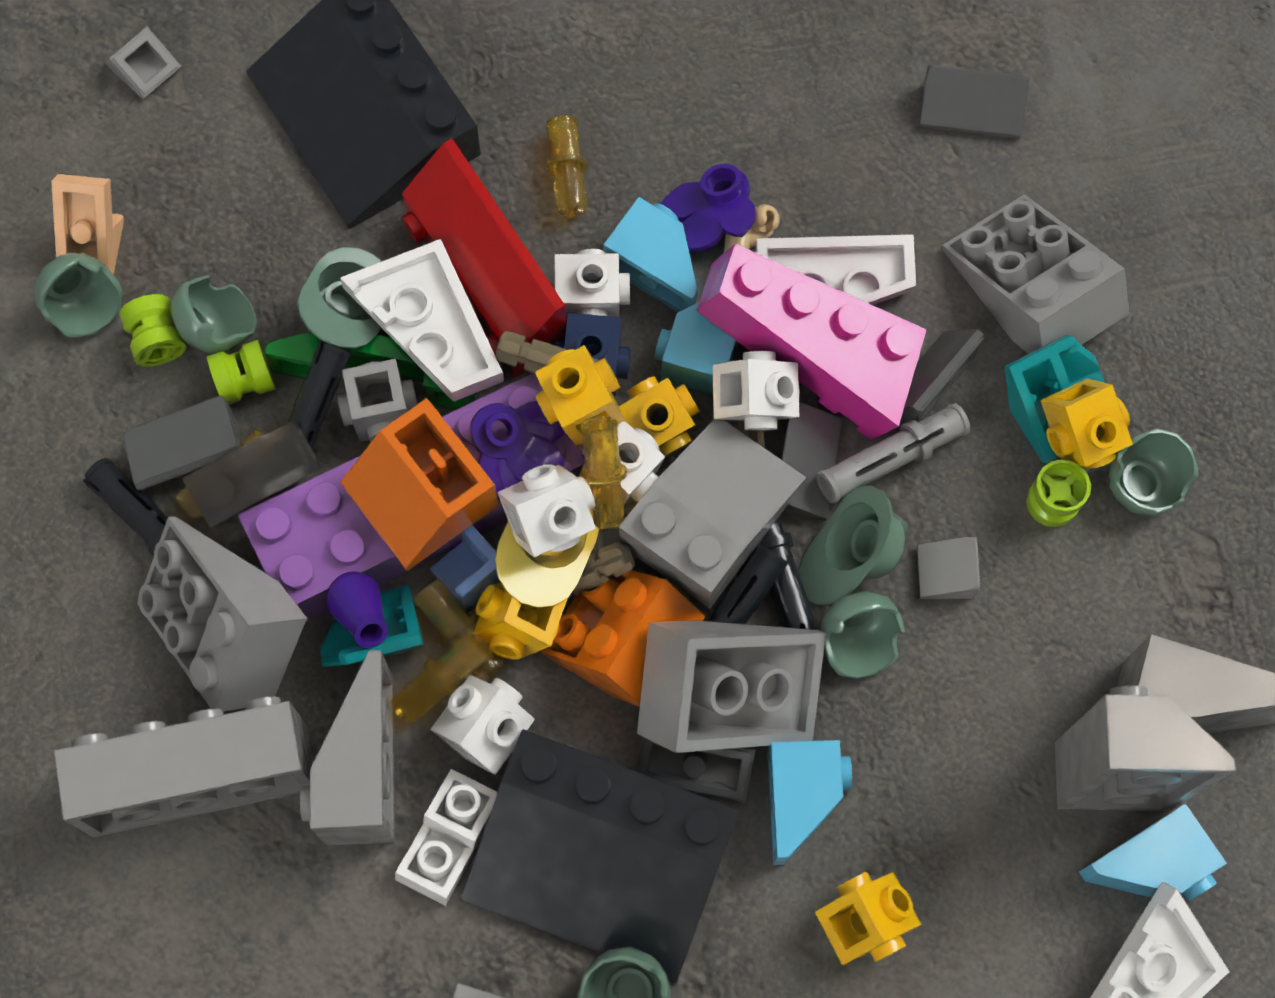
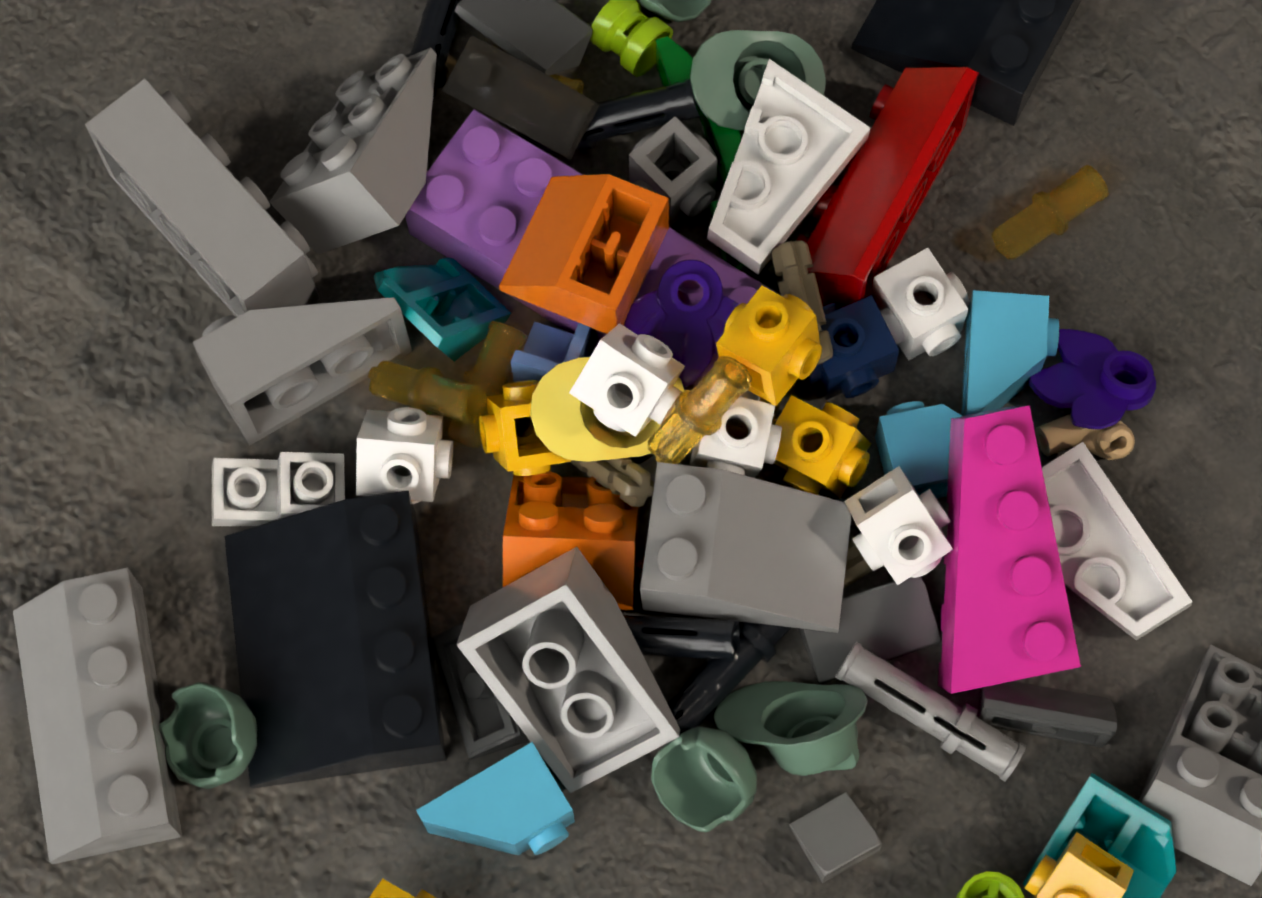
camera: 65 degrees right, 0 degrees up
dark purple cone [326,571,388,648] -> none

